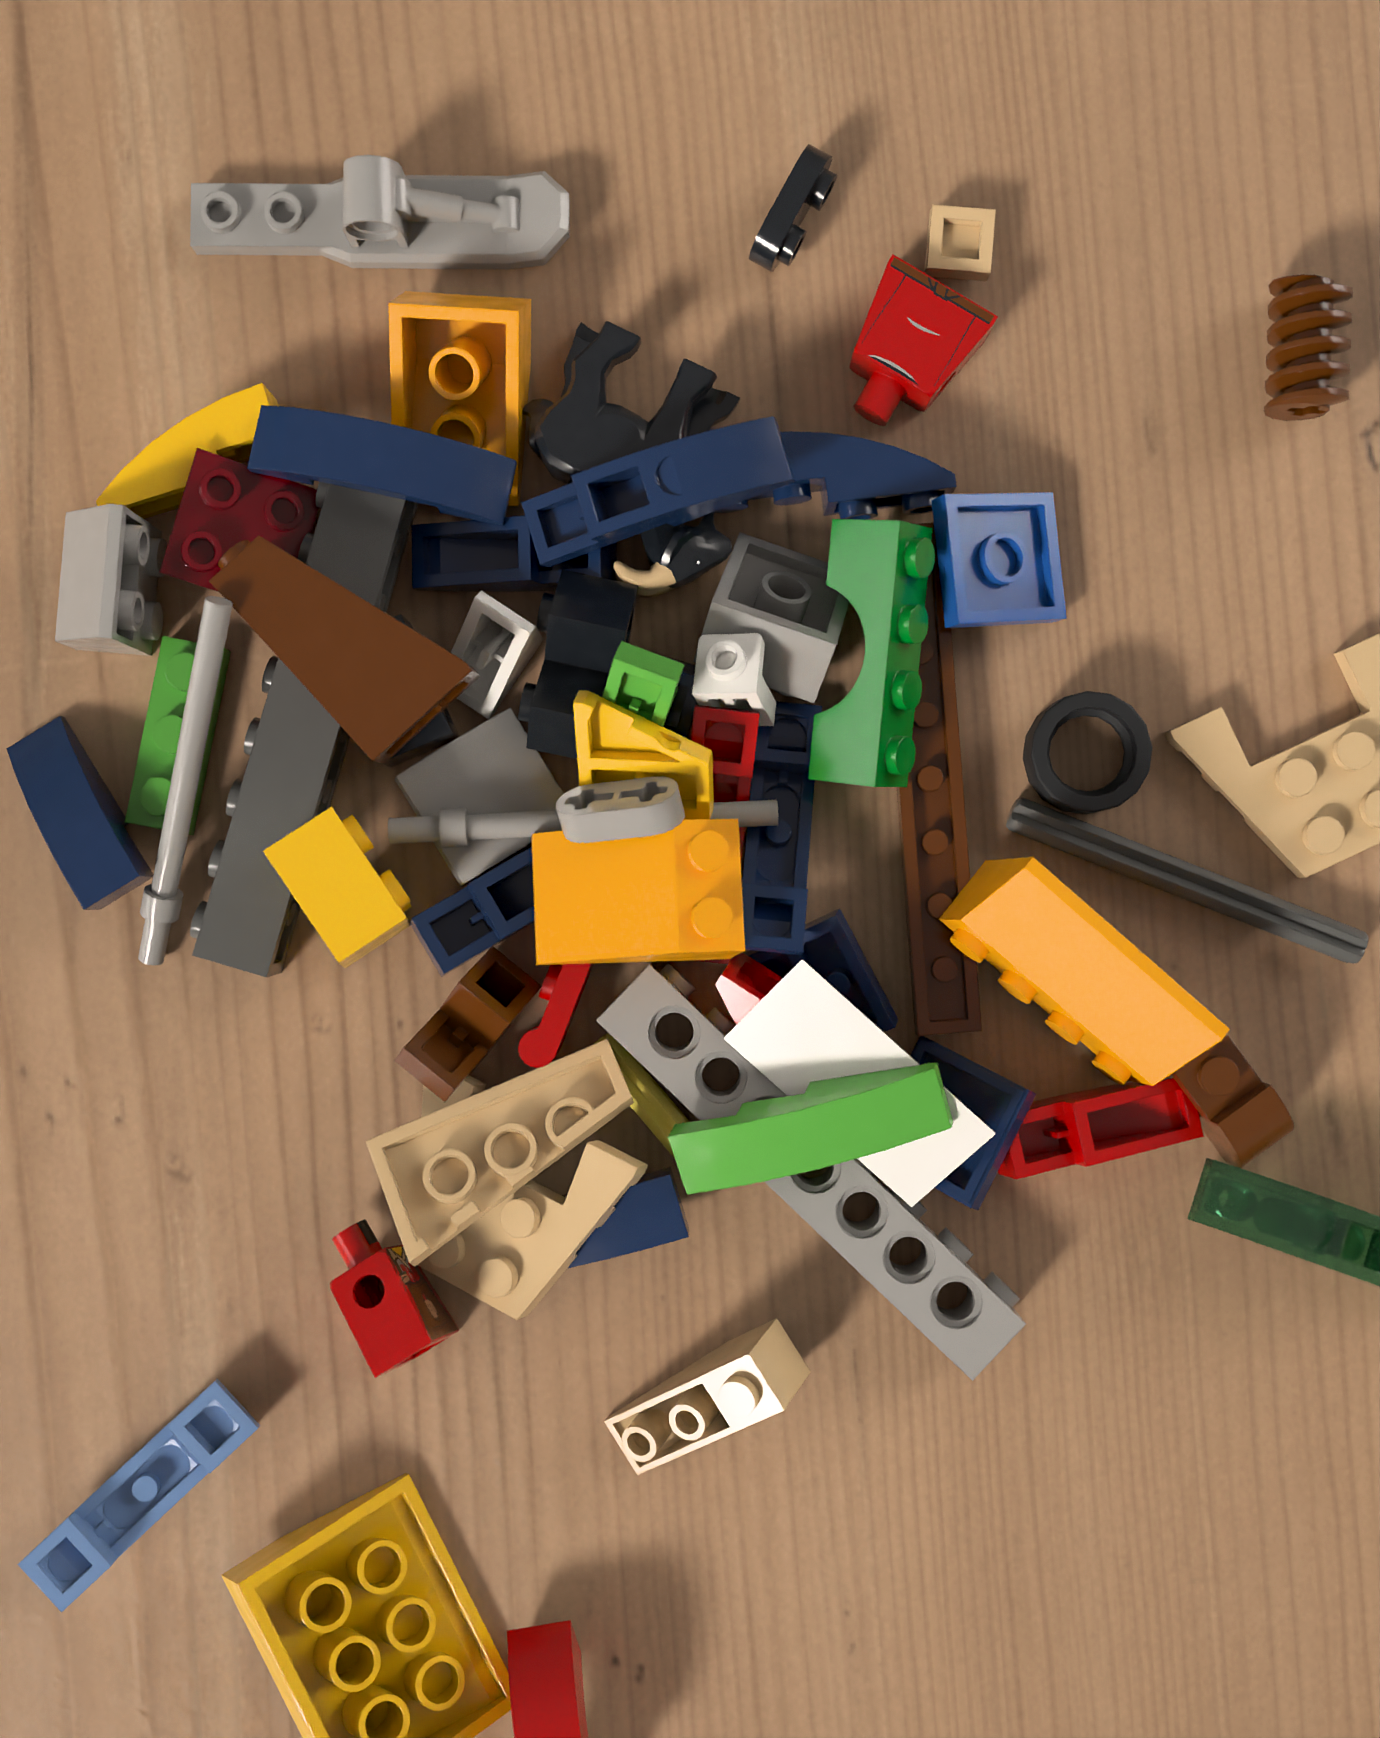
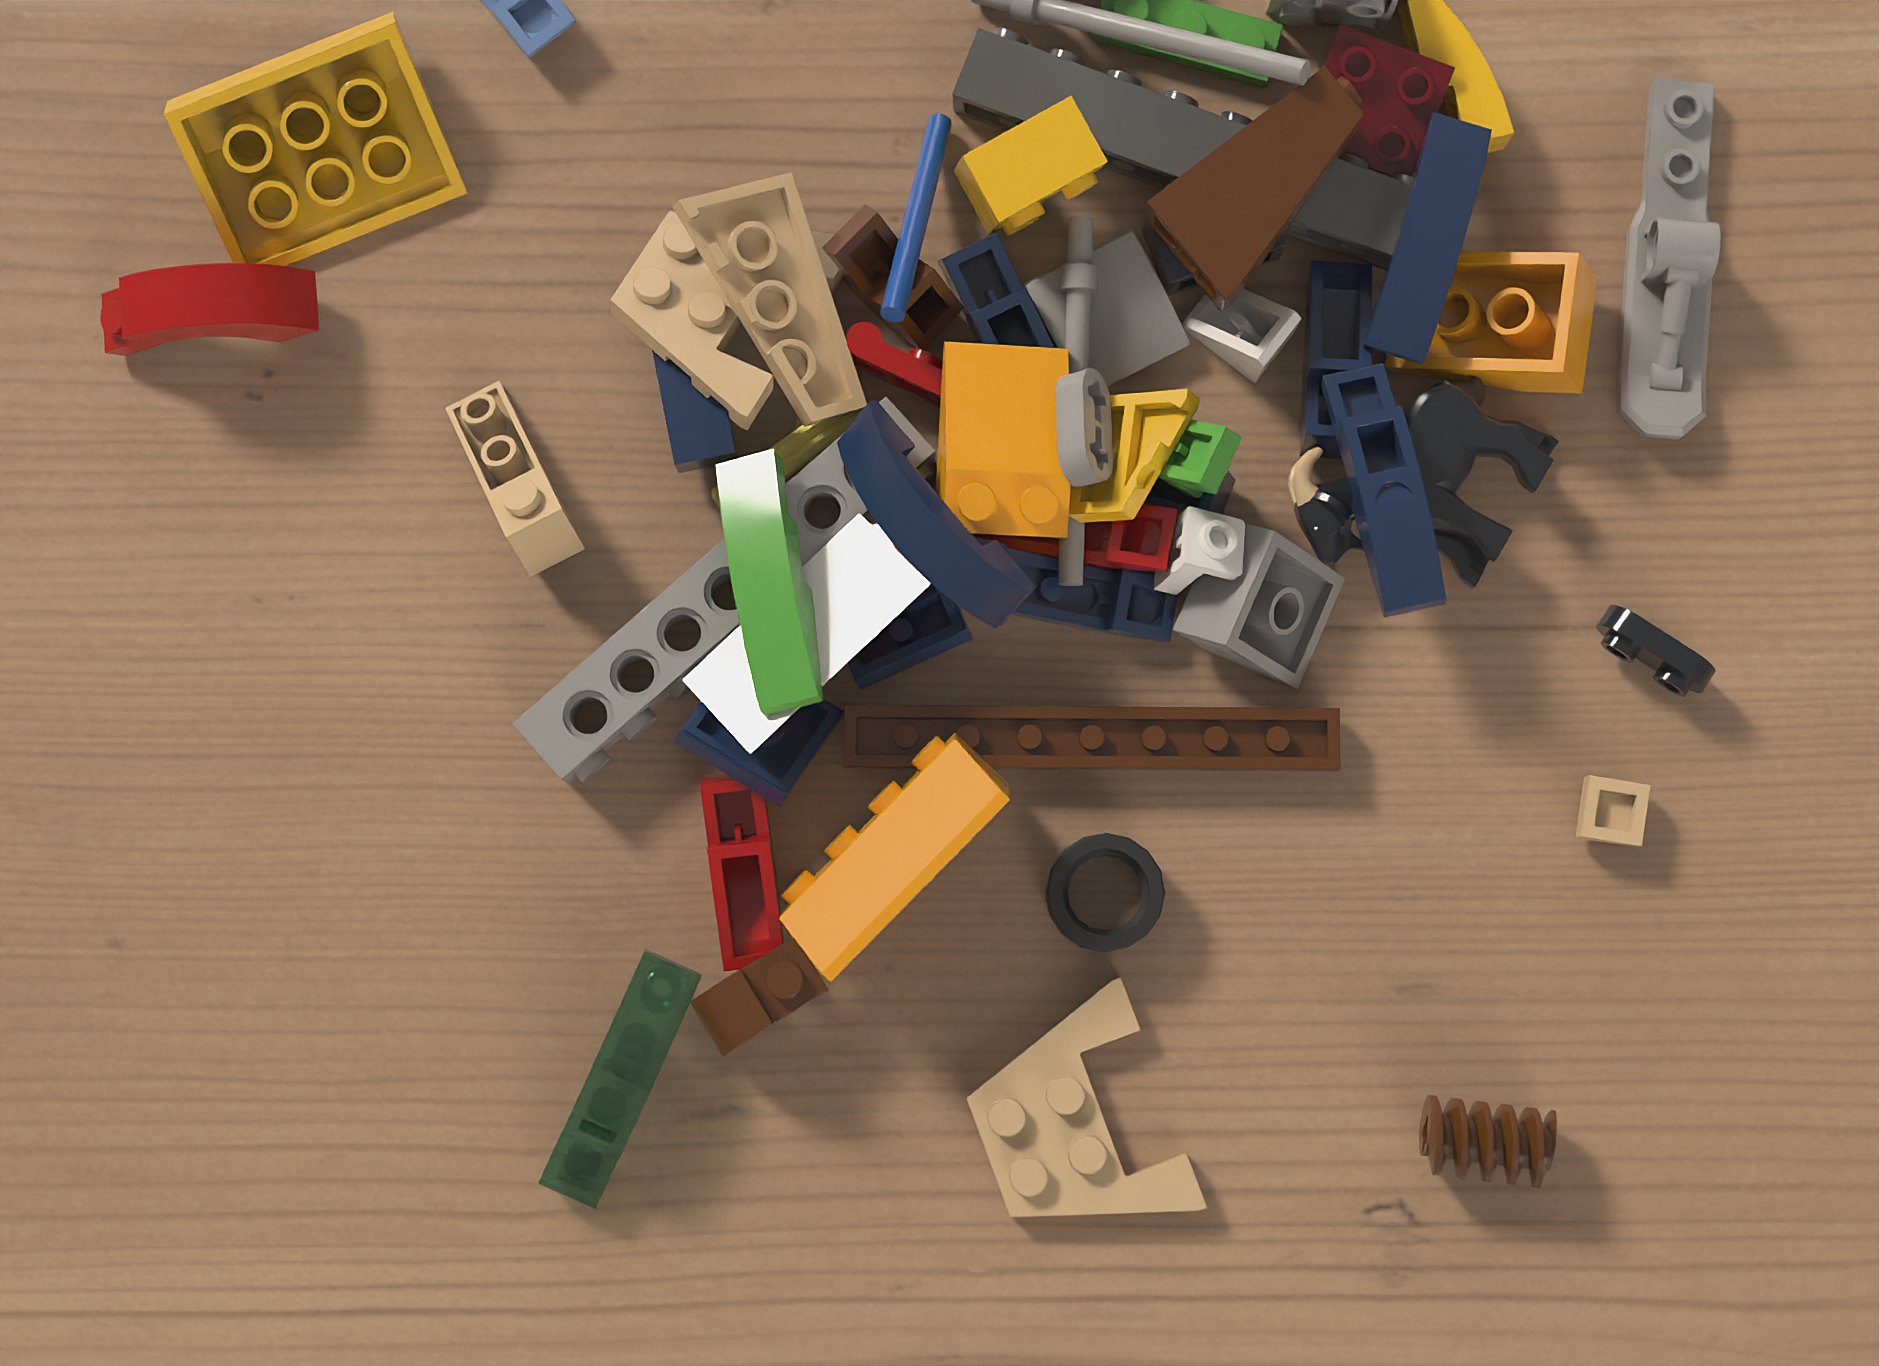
camera: 90 degrees right, 5 degrees down
red torso [329,1219,460,1378] -> none
black brick [518,569,638,759] -> none
dark blue slope [715,431,957,520] -> none
arch [808,519,935,787] -> none
red torso [849,254,998,426] -> none
blue plate [931,492,1067,628] -> none
dark grey axle [1006,798,1369,964] -> none
none -> dark blue slope [837,400,1036,628]
none -> blue bar [880,113,952,322]

